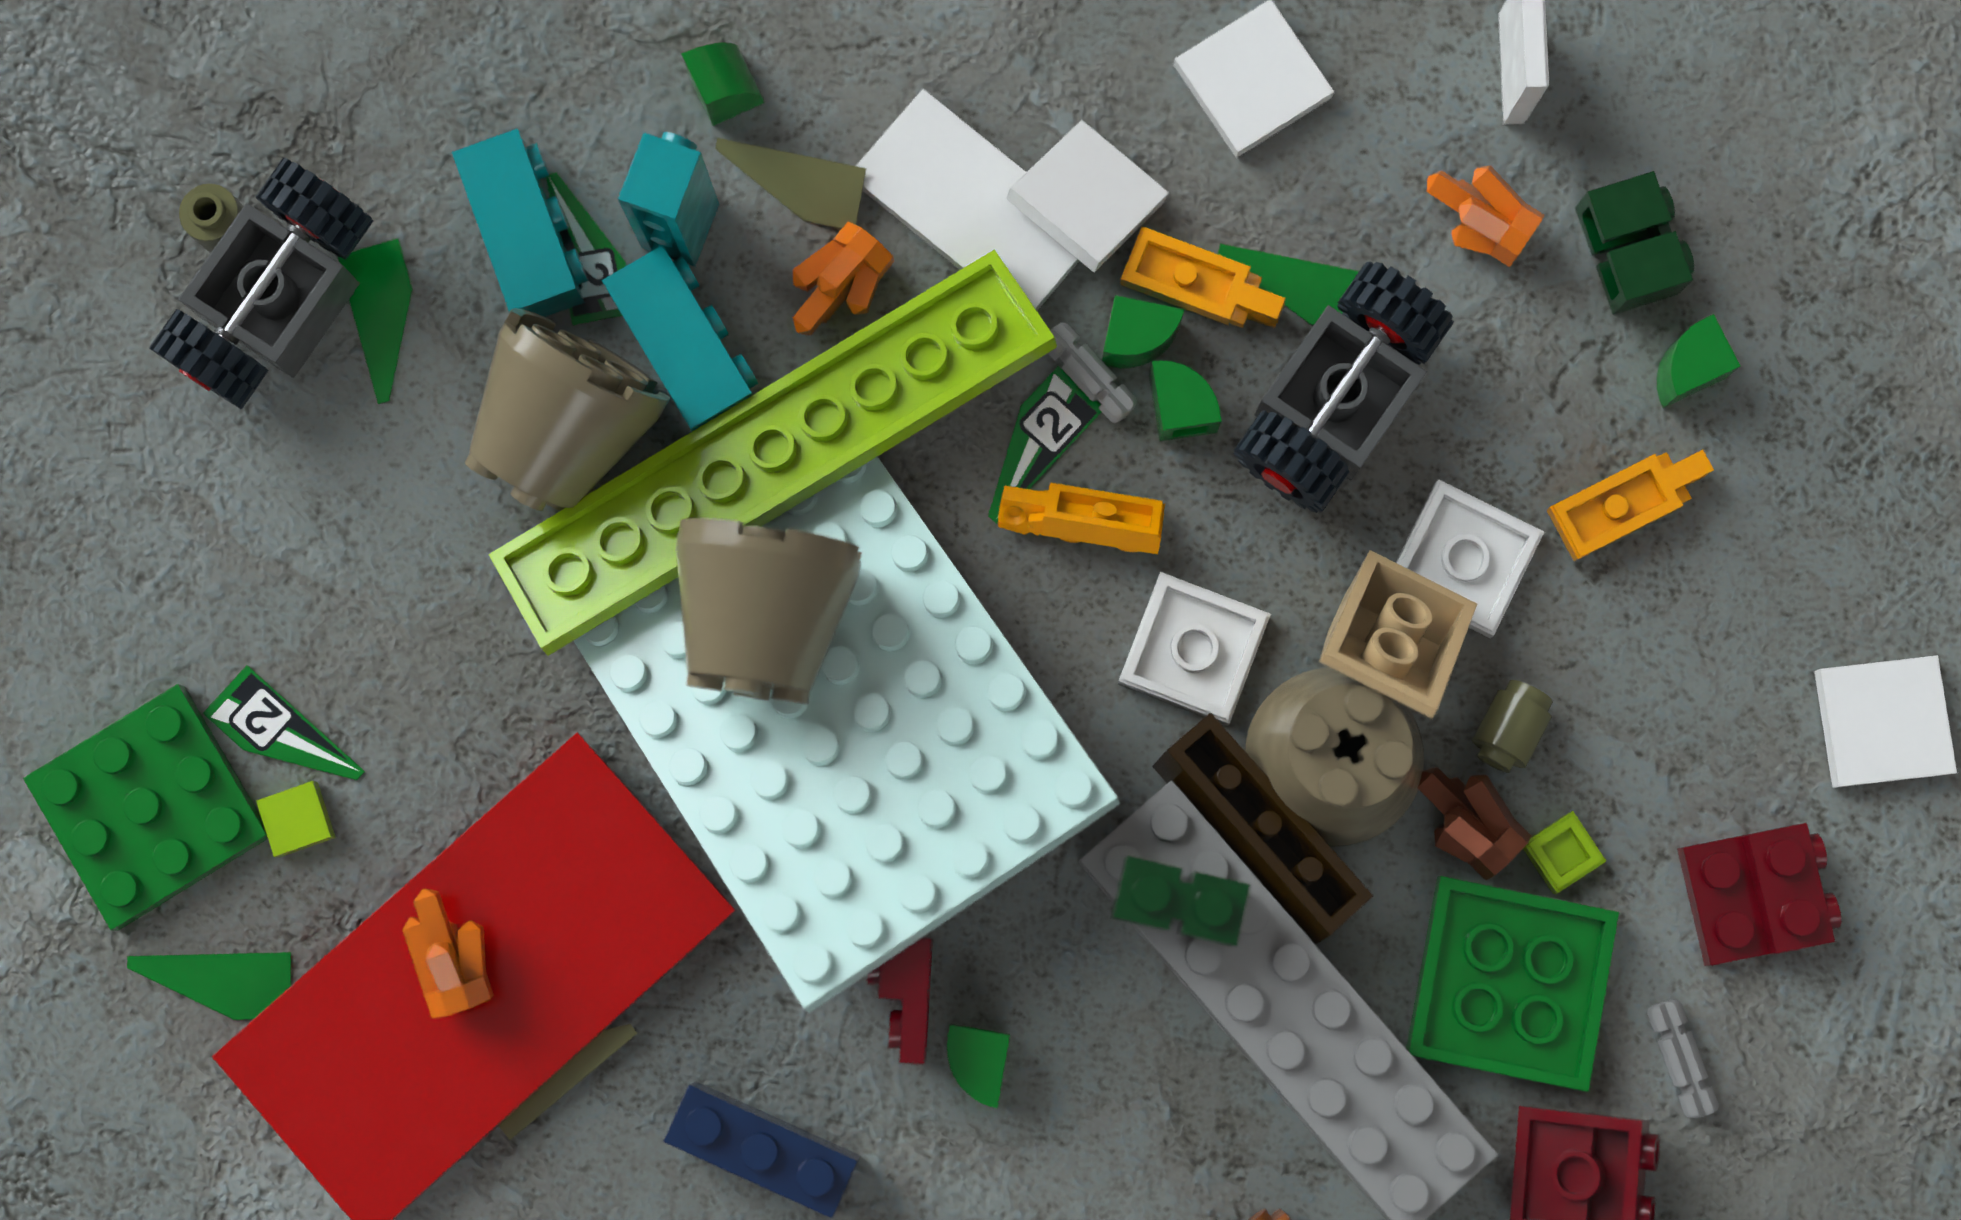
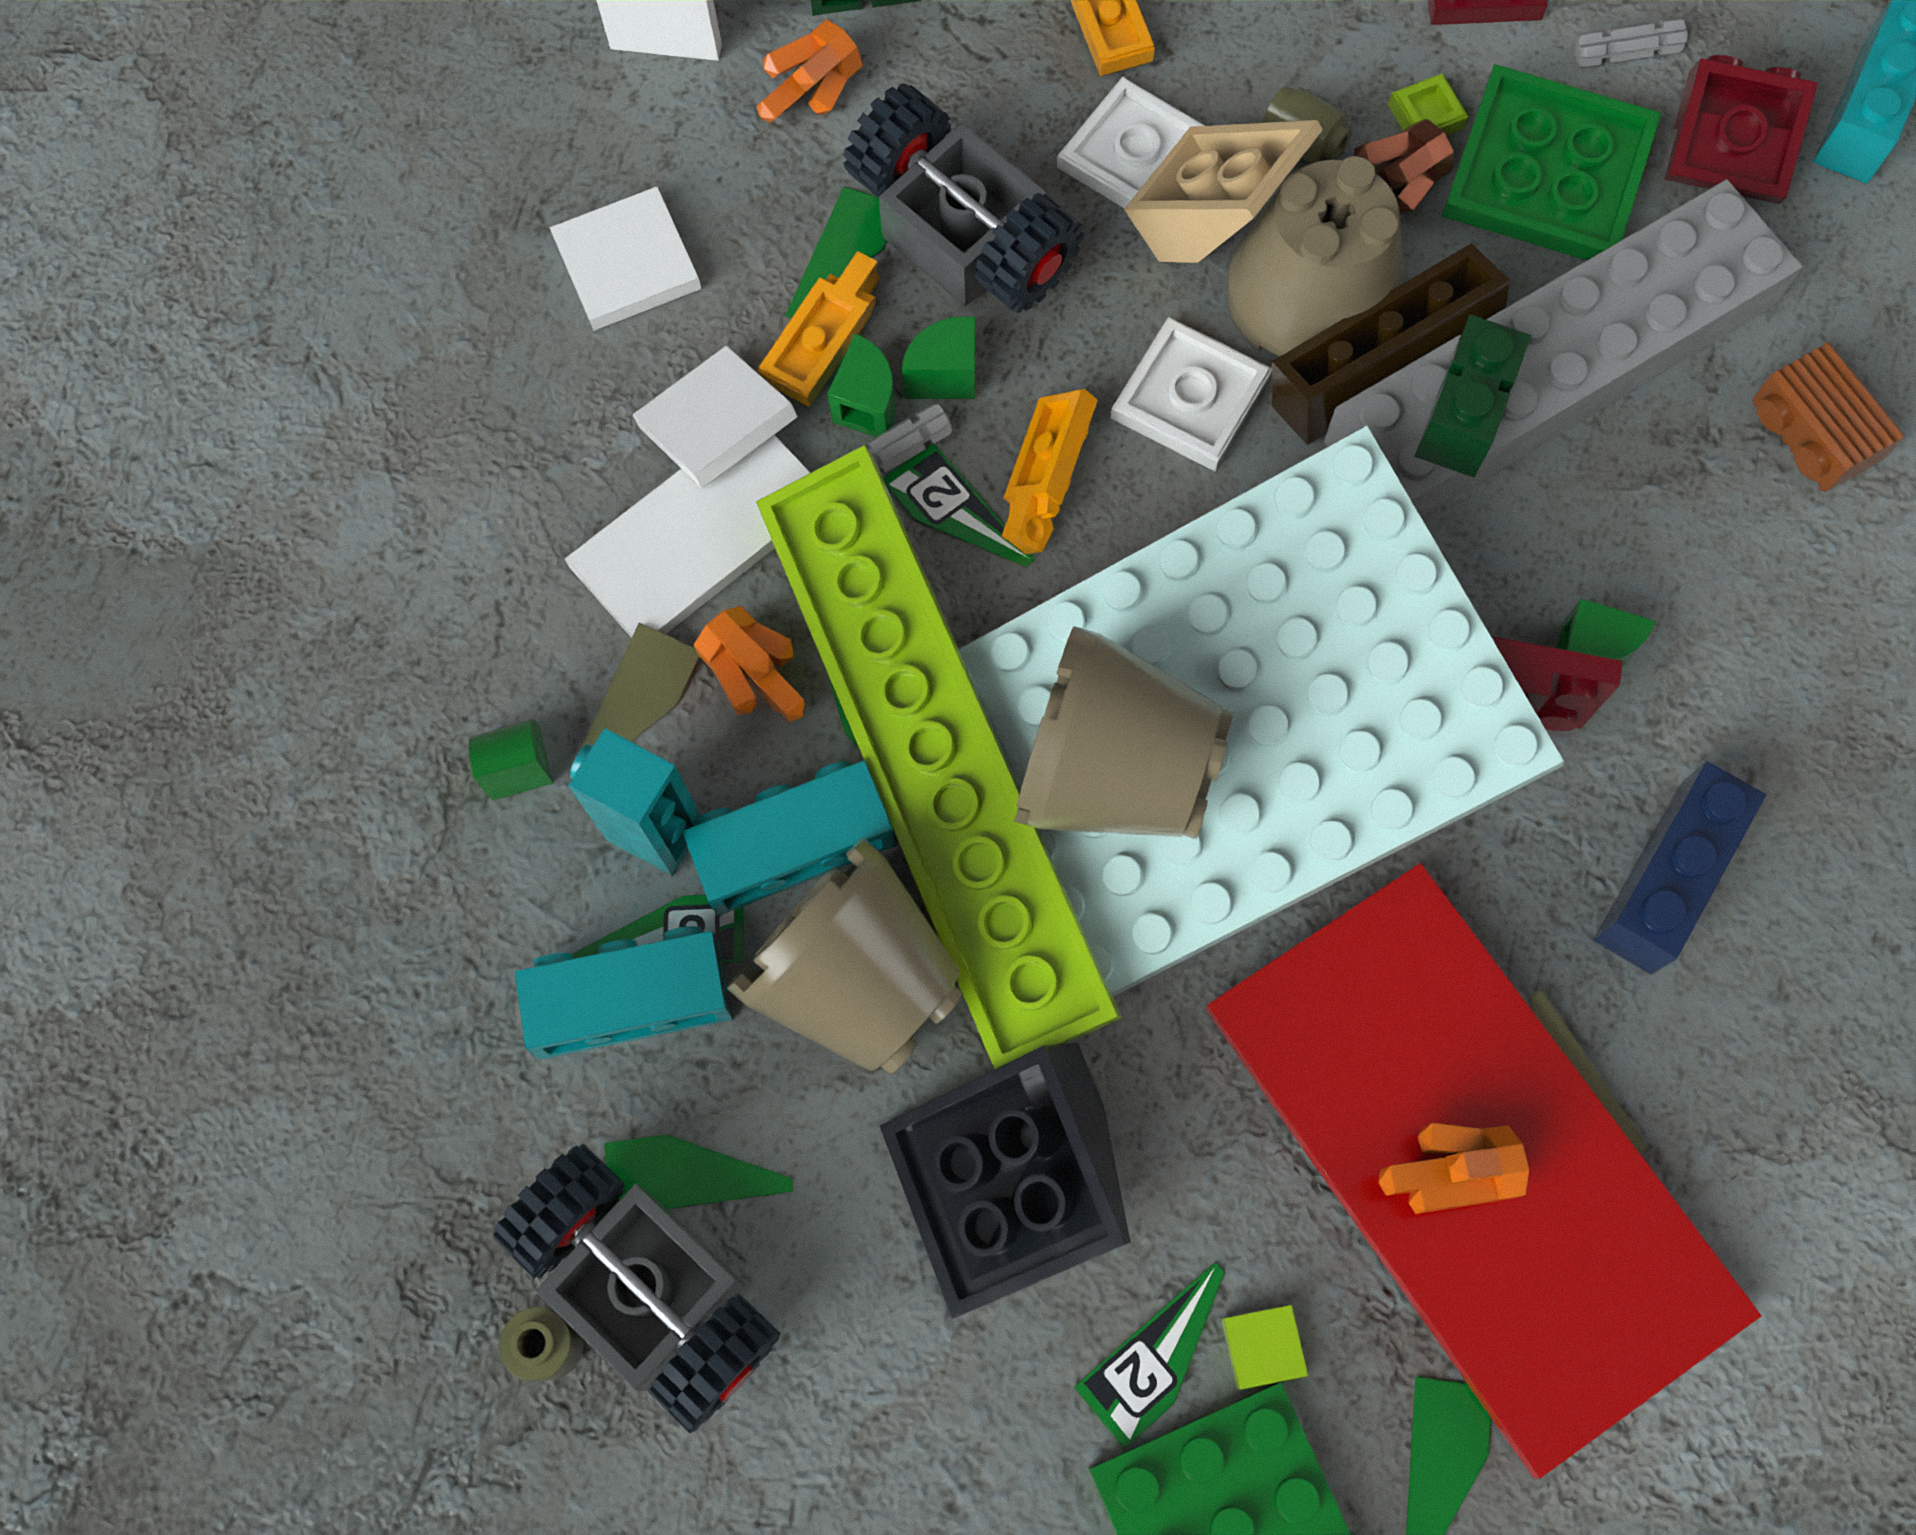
camera: 80 degrees left, 10 degrees down
none -> black slope [880,1043,1131,1319]

